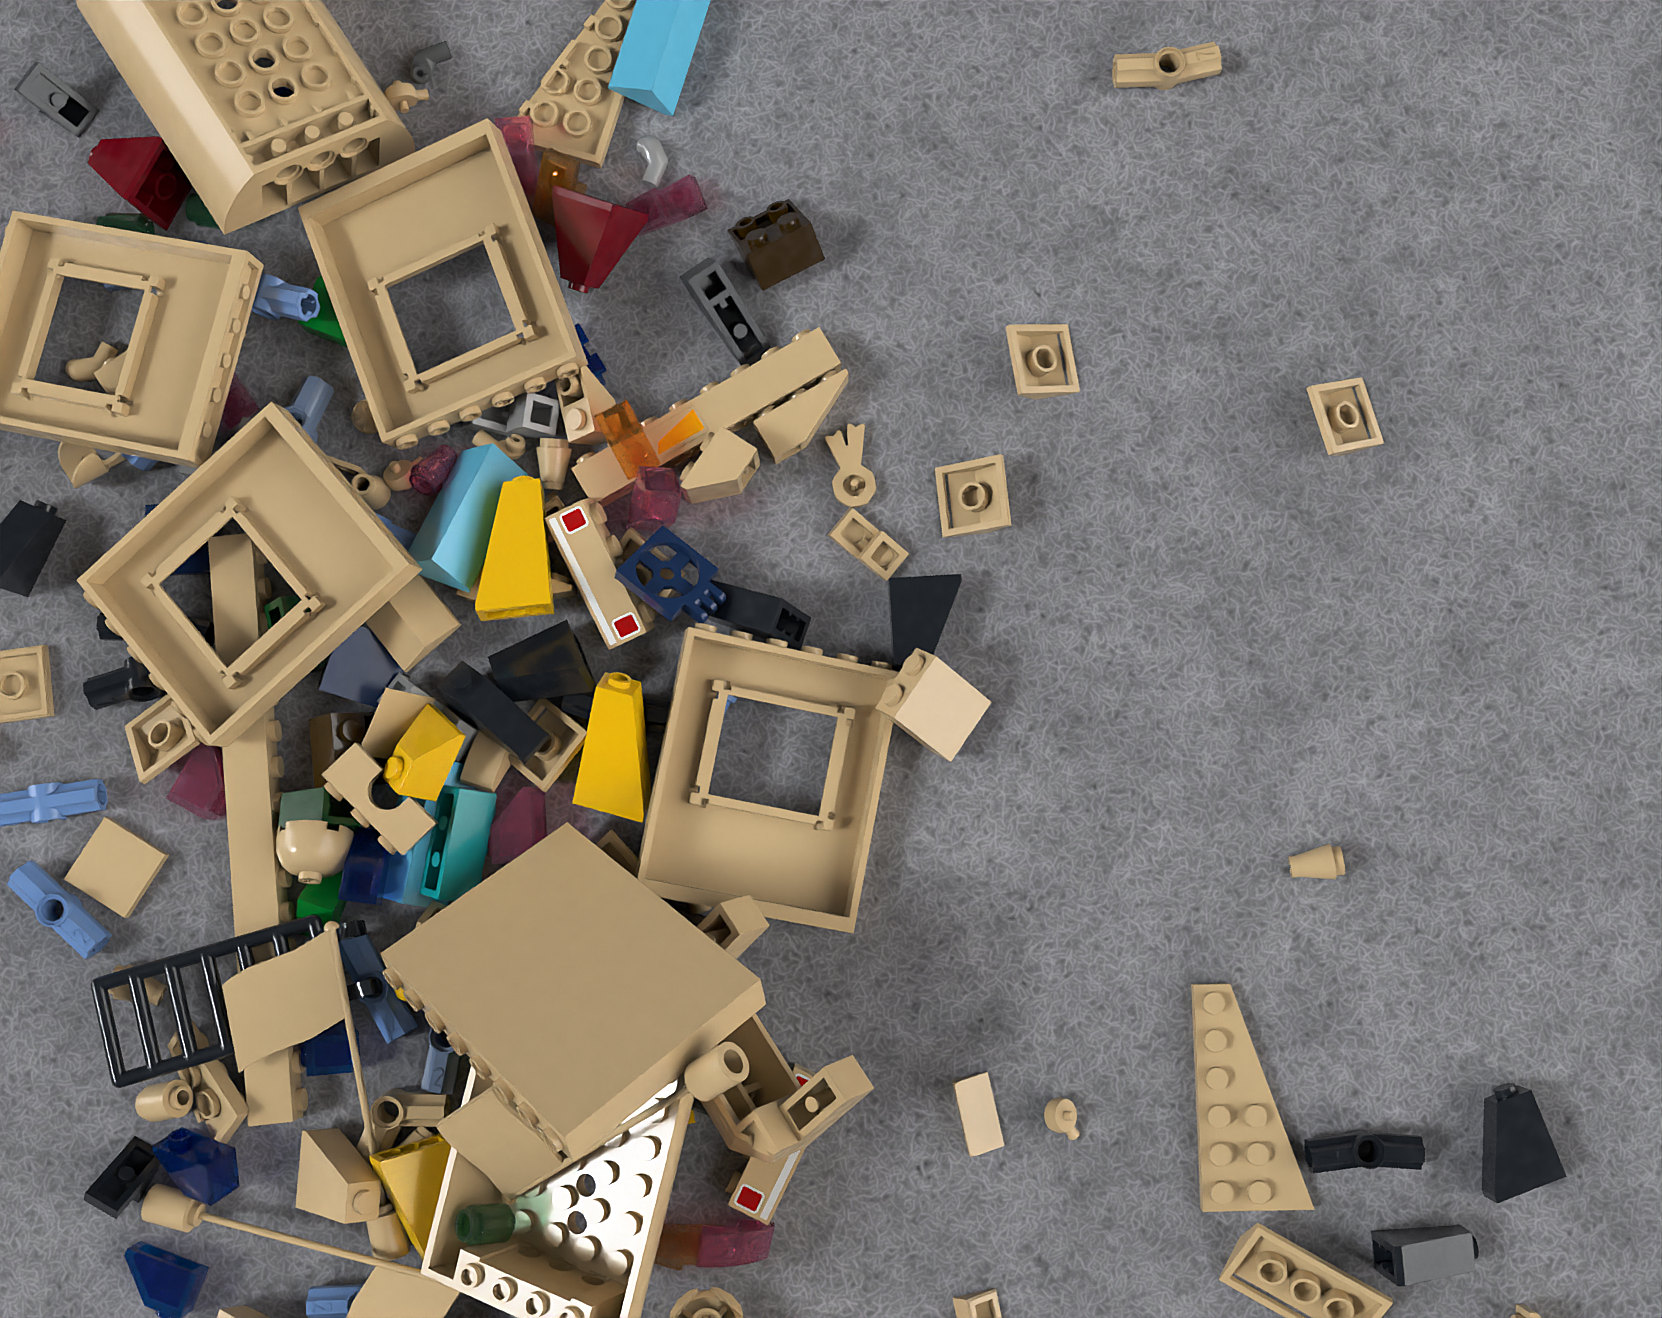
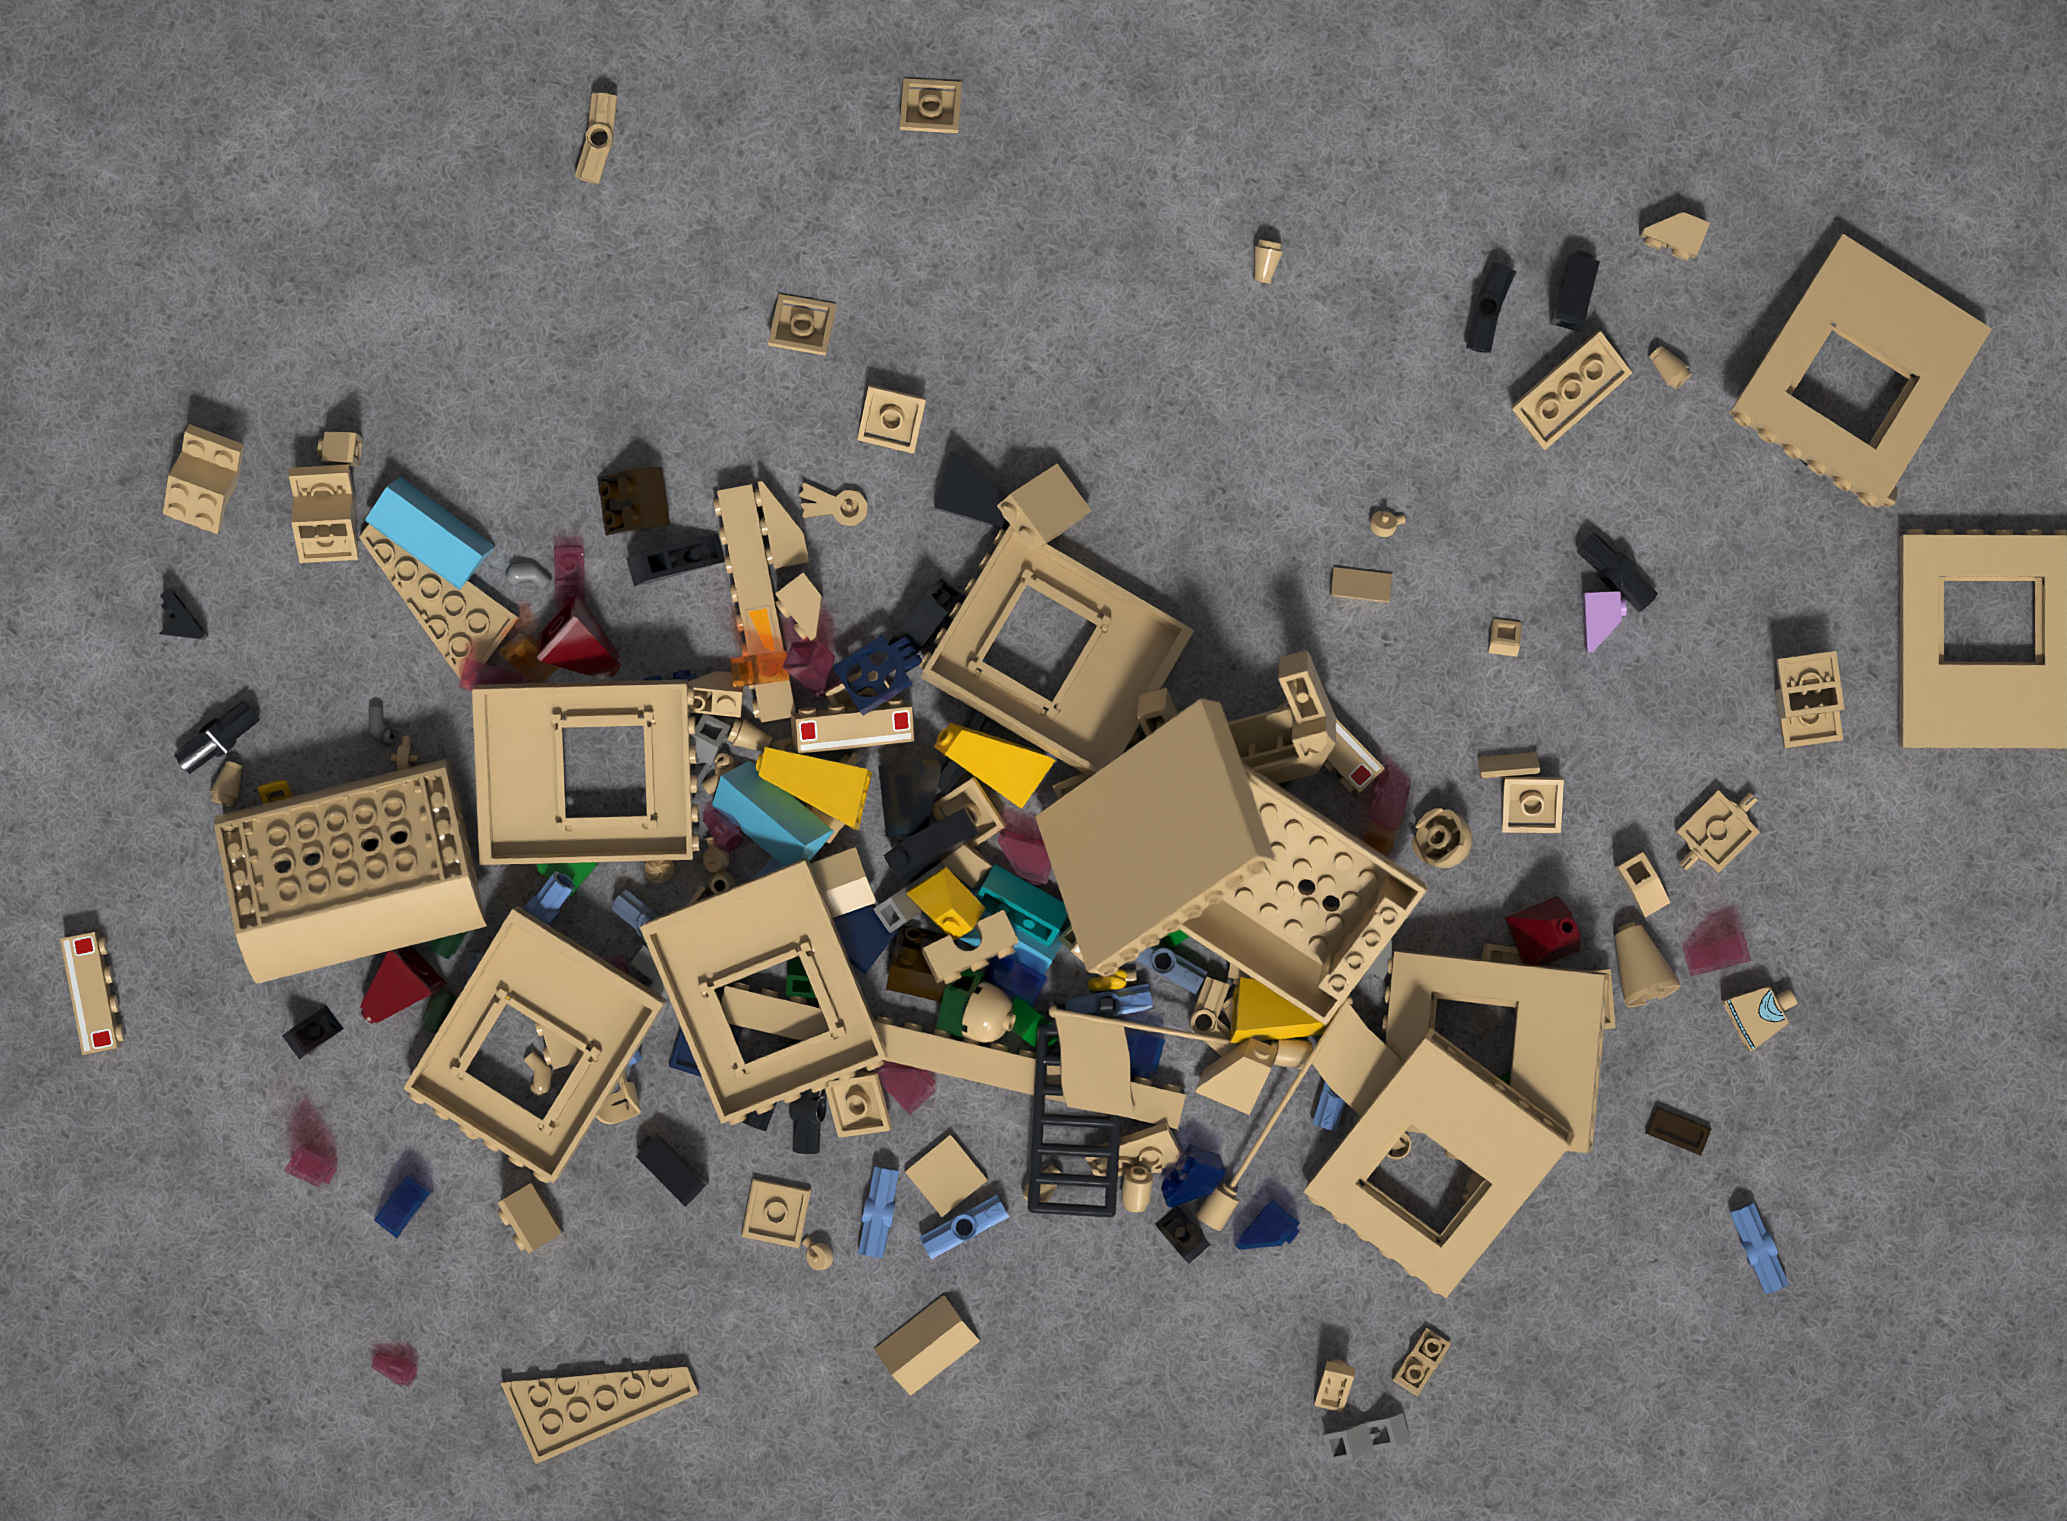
camera: 70 degrees left, 5 degrees up
tan sticker [361,688,436,759] -> none
tan flag [436,1042,749,1205] -> none
clear green brick [455,1203,516,1245] -> none
tan slope [827,508,909,581] -> none
tan wing [1191,983,1315,1212] -> none
black slope [1482,1083,1567,1203] -> none

